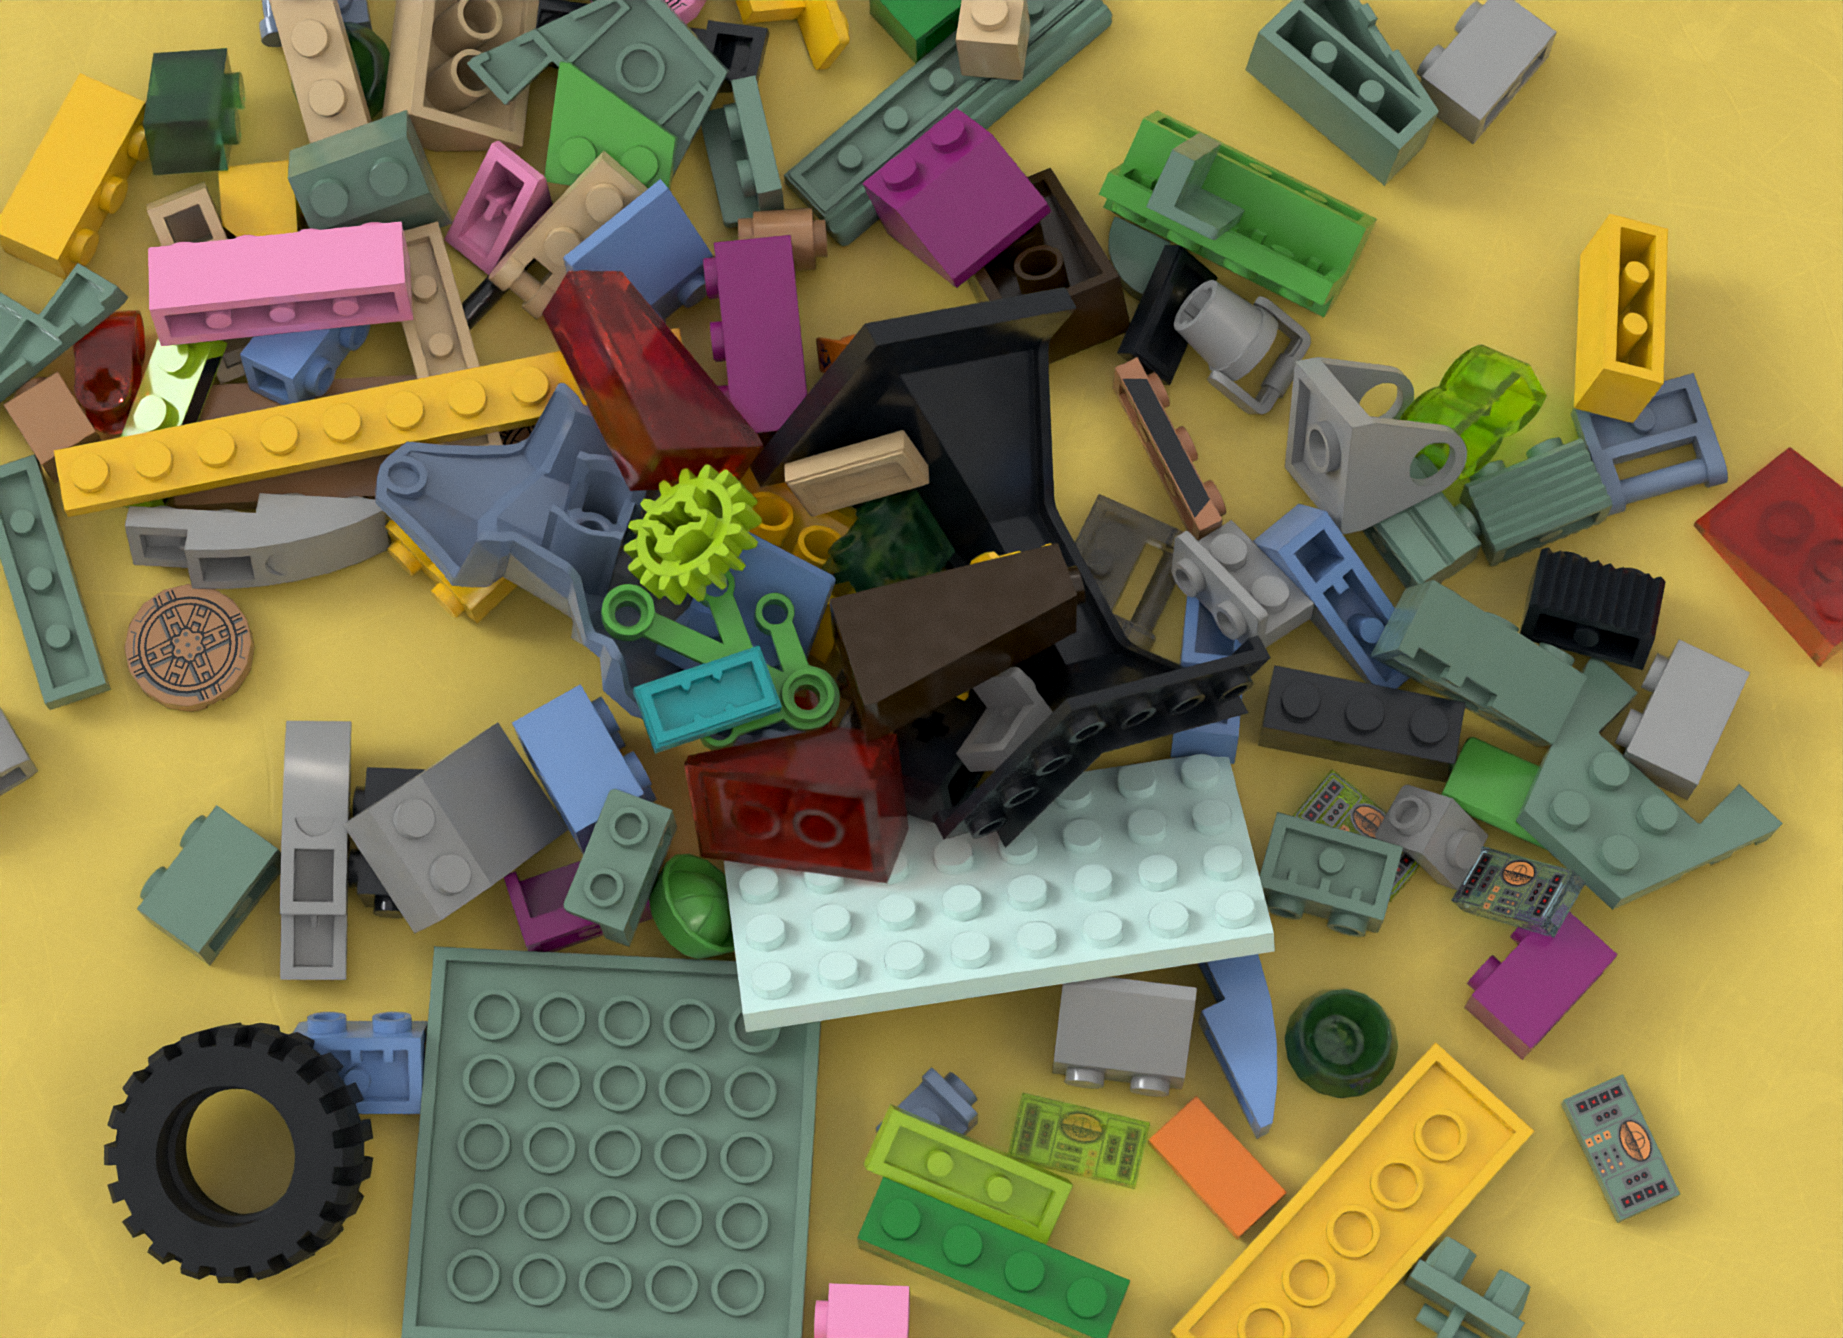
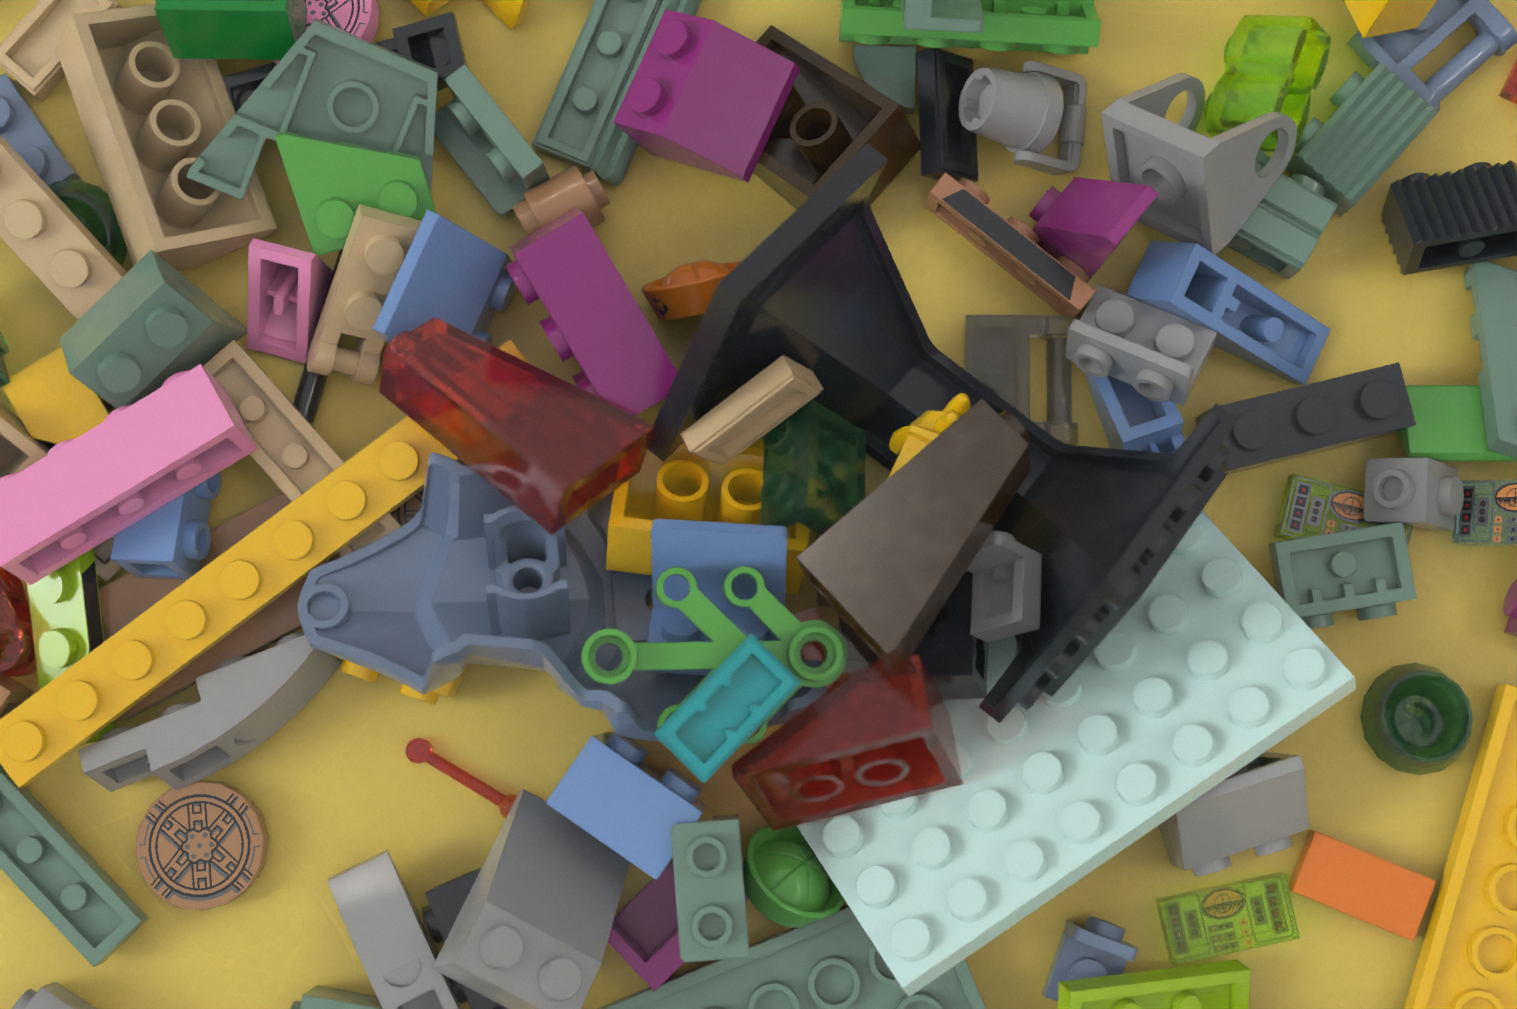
camera: 25 degrees left, 10 degrees up
lime gear [624,465,762,605] -> none
medium blue slope [1197,954,1277,1139] -> none
sand green wedge [1370,580,1588,747] -> none
none -> clear red hinge [406,738,517,818]
none -> magenta slope [1029,177,1158,284]

